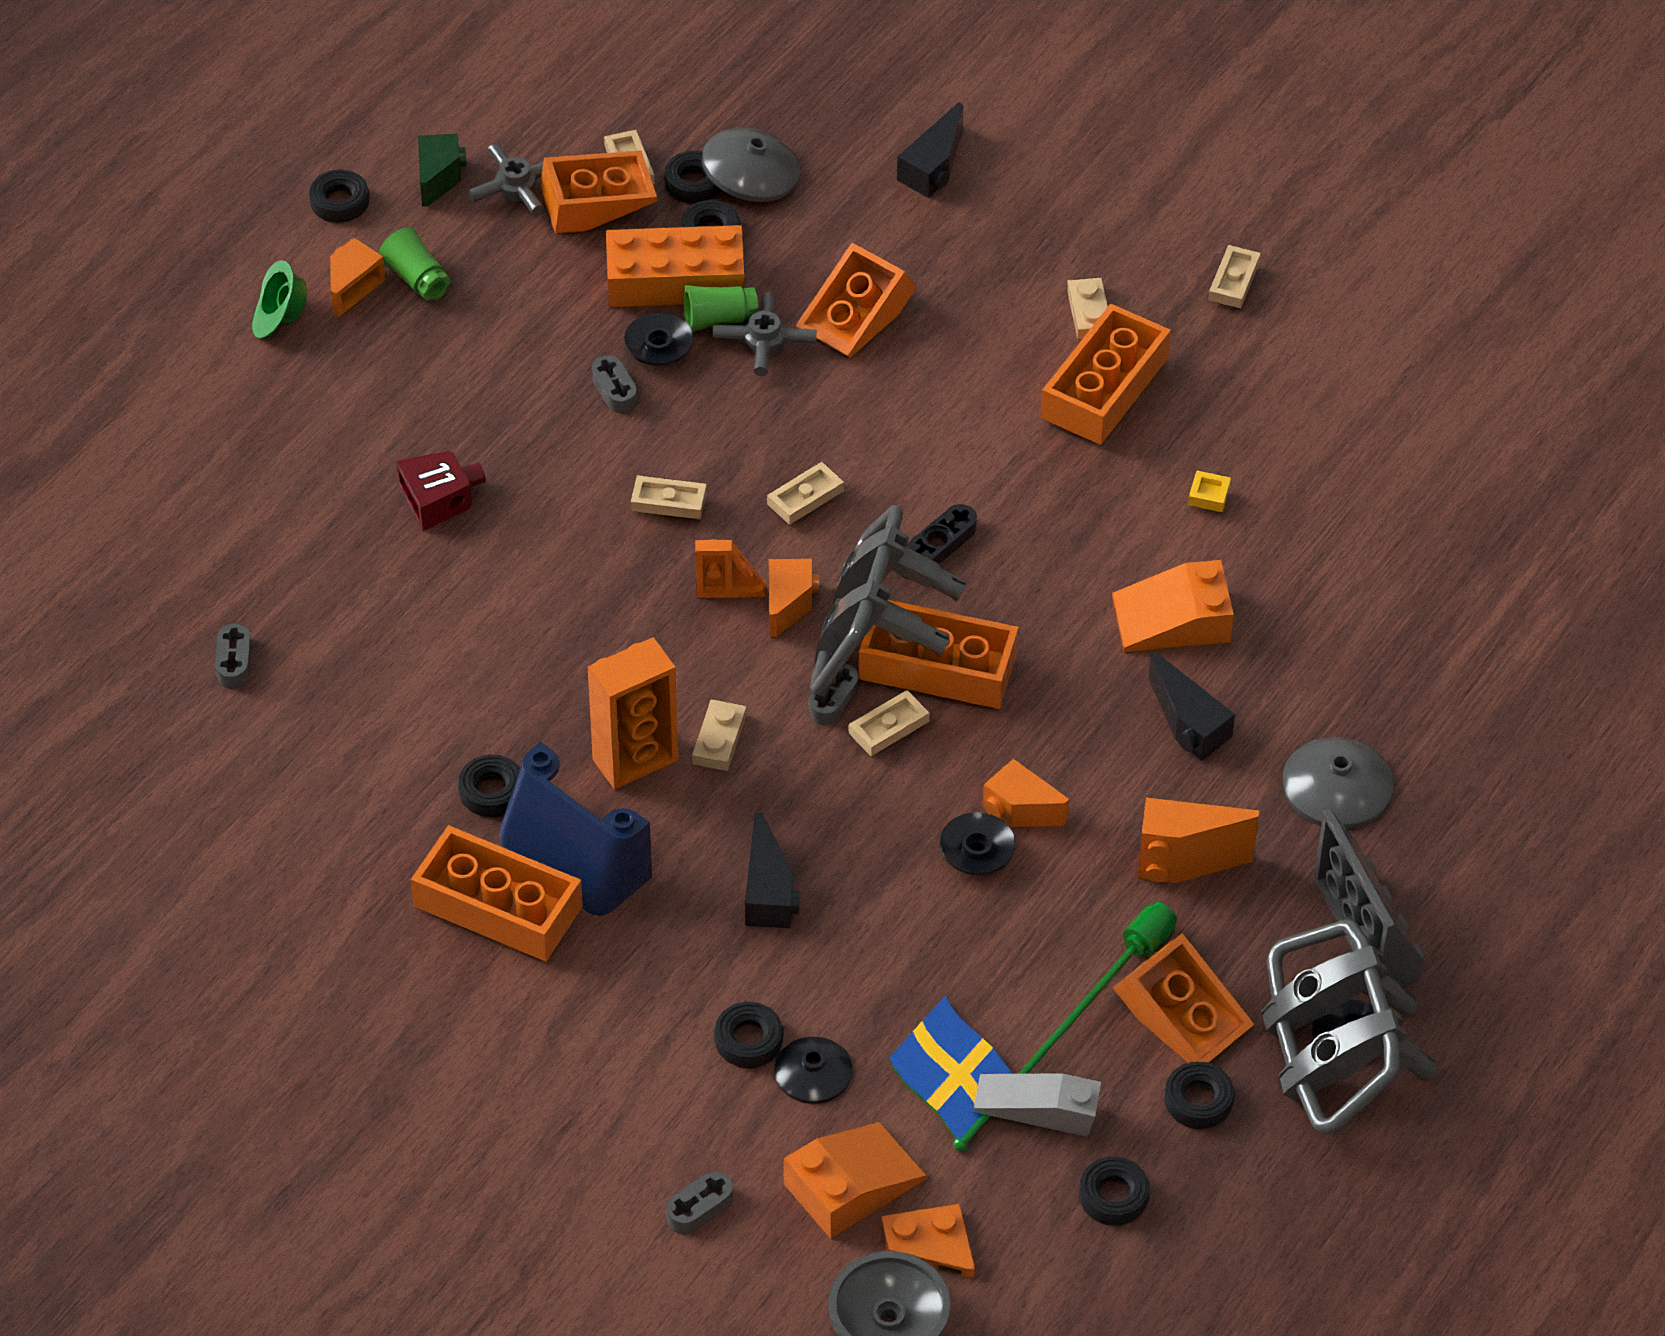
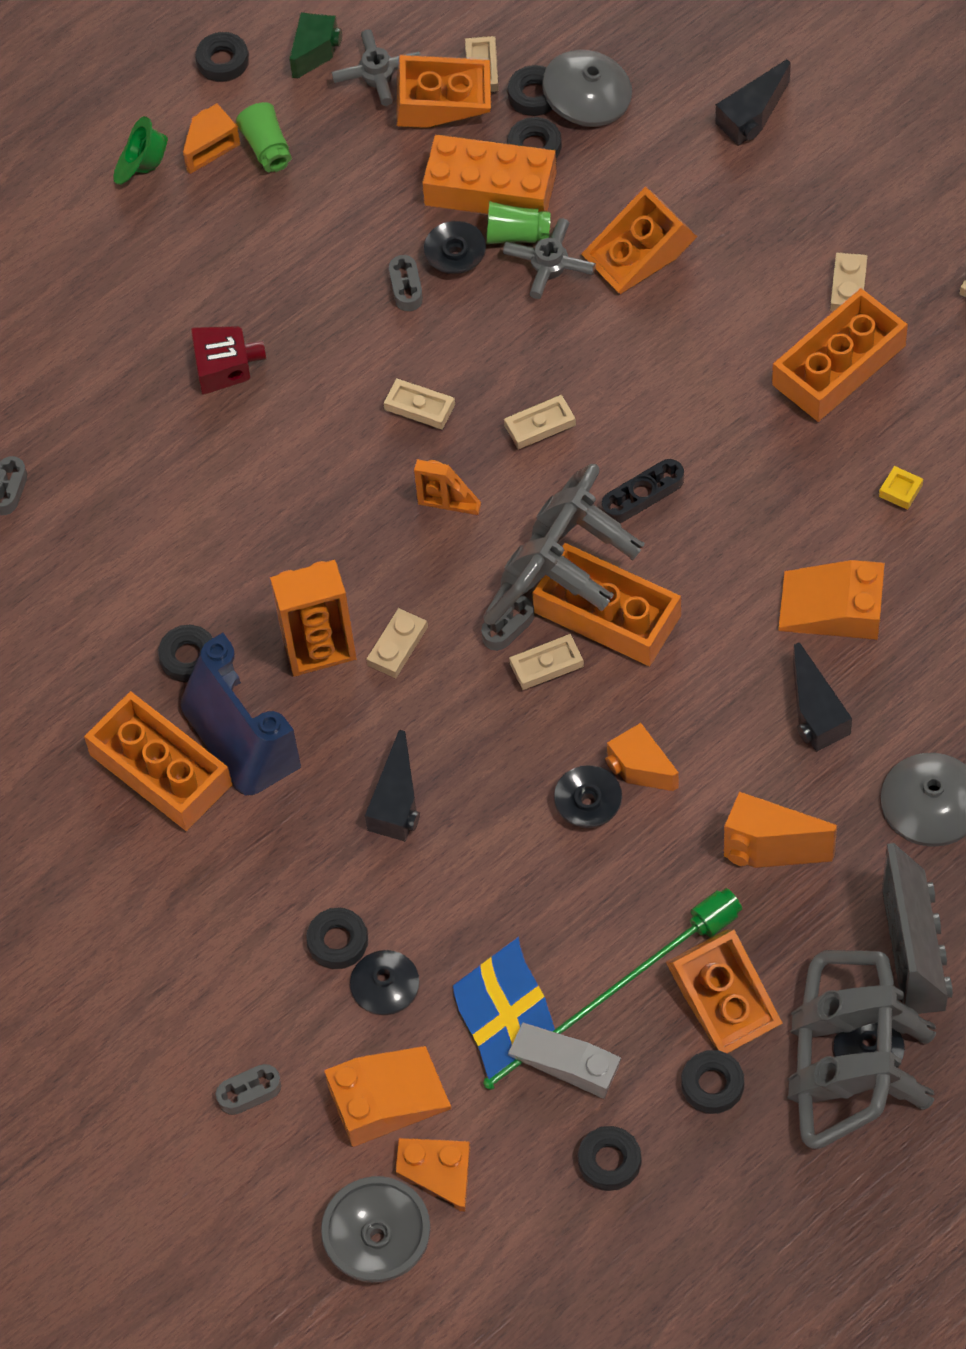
camera: 20 degrees right, 10 degrees up
orange slope [769,559,819,637] -> none

